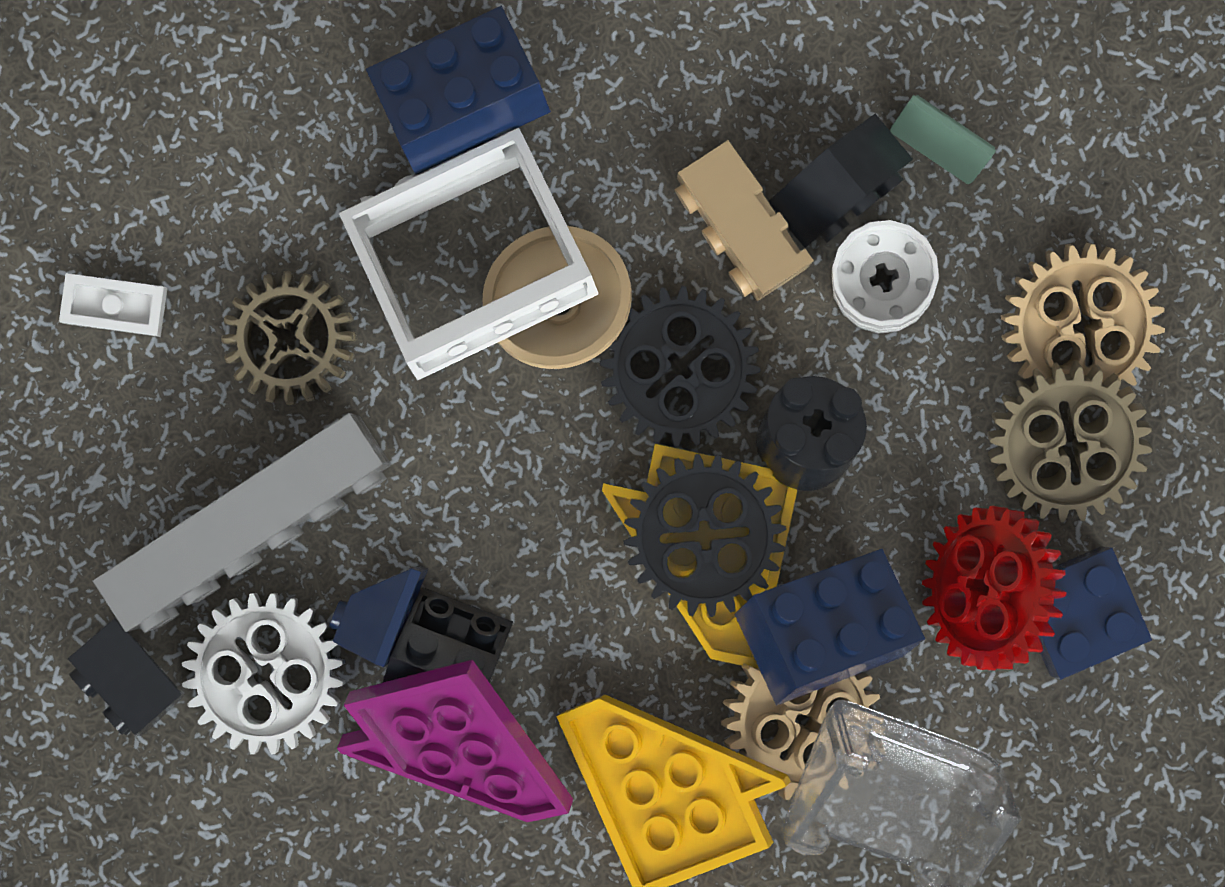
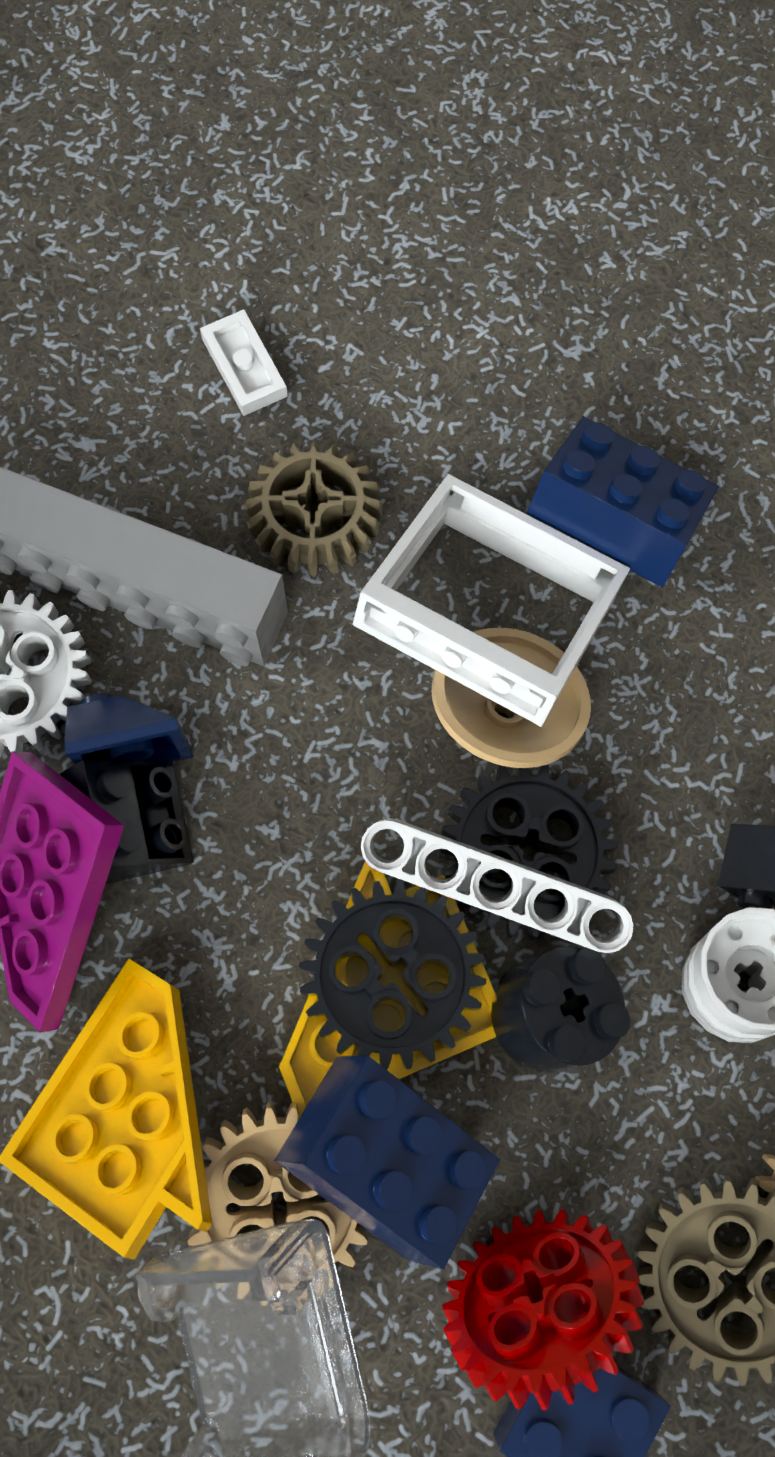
camera: 50 degrees right, 15 degrees down
tan wedge [674,140,814,301] -> none
none -> white beam [361,818,634,953]

